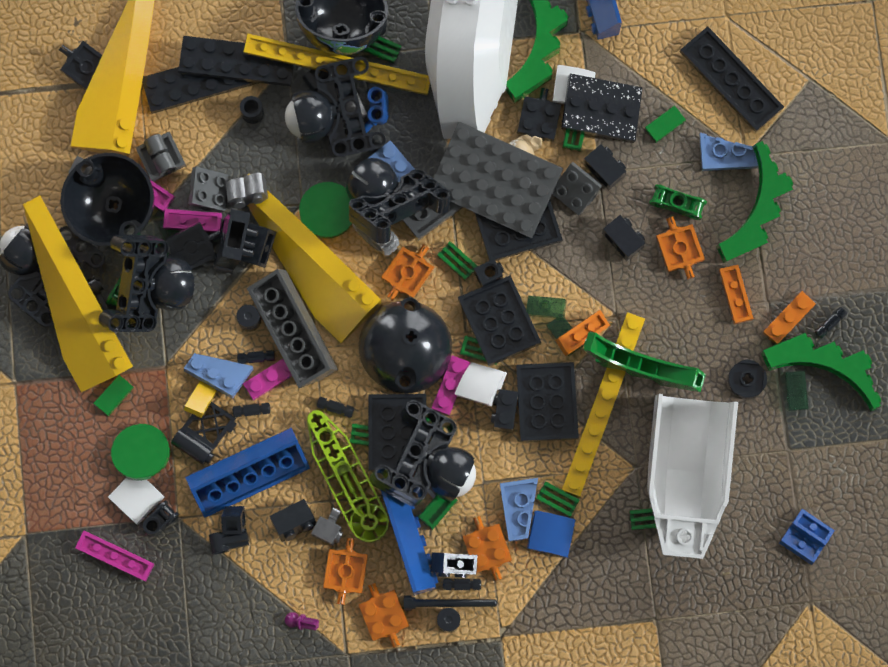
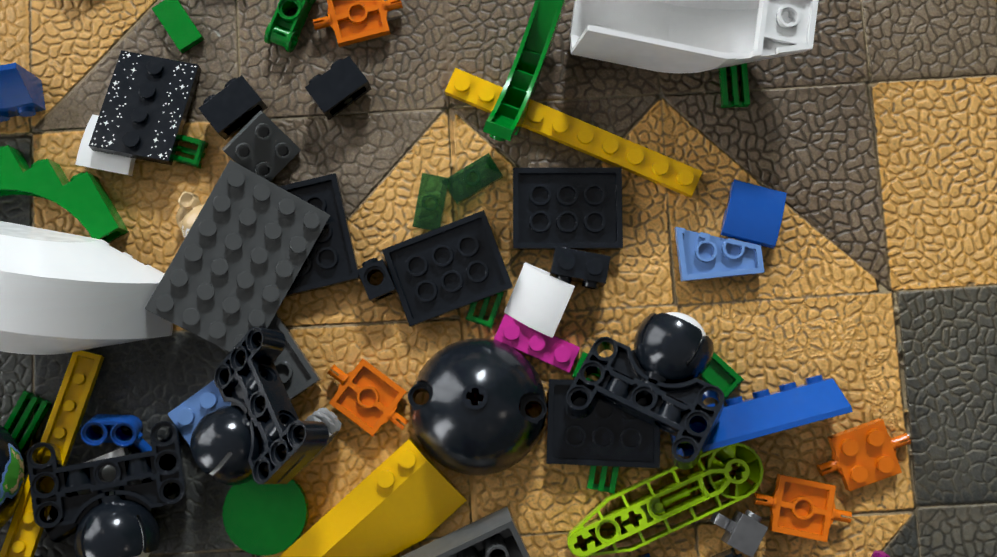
camera: 85 degrees left, 5 degrees up
black axle [317,397,354,418] -> none
black piece [404,595,498,611] -> none
black brick [431,552,478,578] -> none
green tile [437,241,478,281] -> none
black piece [437,608,461,633] -> none
black axle [443,578,481,590] -> none
orange plate [462,516,513,581] -> none
black plate [517,88,561,142] -> none
green tile [536,481,579,517] -> none
orange plate [555,310,610,356] -> none

